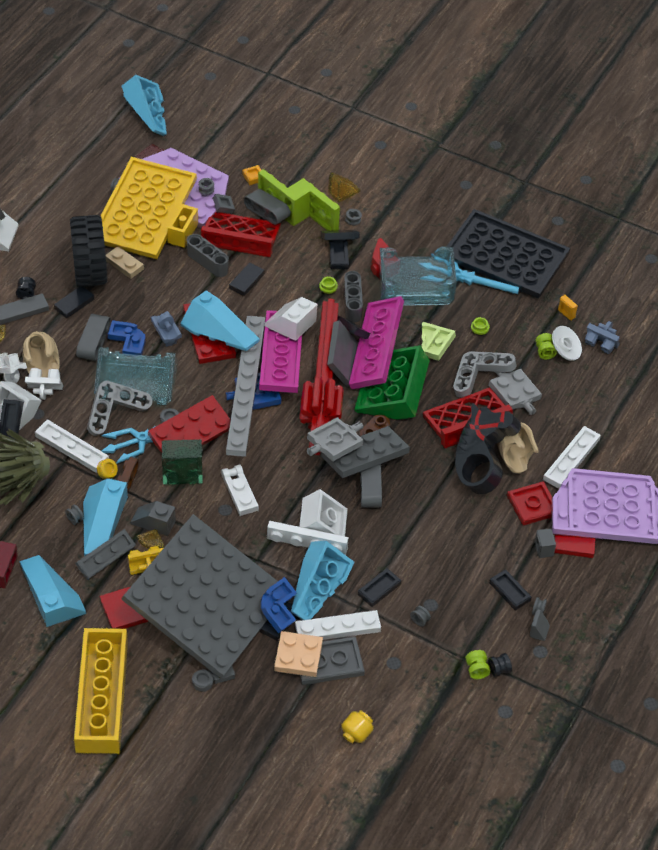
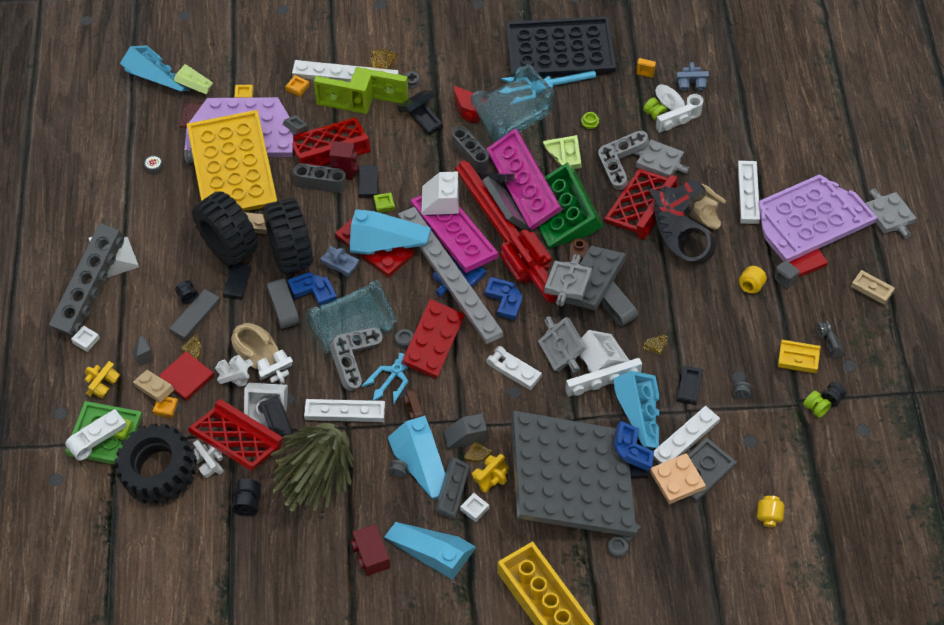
camera: 30 degrees left, 5 degrees up
yellow tile [97,459,118,479] -> none
red tile [100,586,148,629] -> none
clear green brick [162,439,203,485] -> none
yellow brick [167,204,198,248] -> none
dark grey bush [198,178,214,195] -> none
dark grey beam [243,189,291,225] -> none
lime plate [319,277,338,294] -> none
black tile [489,569,532,611] -> none
red tile [507,481,553,526] -> none
none -> tile [144,155,163,173]
none -> yellowish green wing [174,64,213,94]
none -> yellow tile [234,85,253,98]
none -> black tyre [263,198,313,273]
none -> white plate [292,60,398,88]
none -> dark red brick [329,141,359,180]
none -> lime tile [373,193,395,213]
none -> white plate [460,493,489,522]
none -> blue plate [485,277,522,320]
none -> light grey plate [538,316,587,373]
none -> clear yellow tile [643,335,668,354]
none -> white plate [656,94,703,133]
none -> yellow head [739,266,767,294]
none -> yellow plate [778,340,820,374]
none -> tan plate [851,270,895,305]

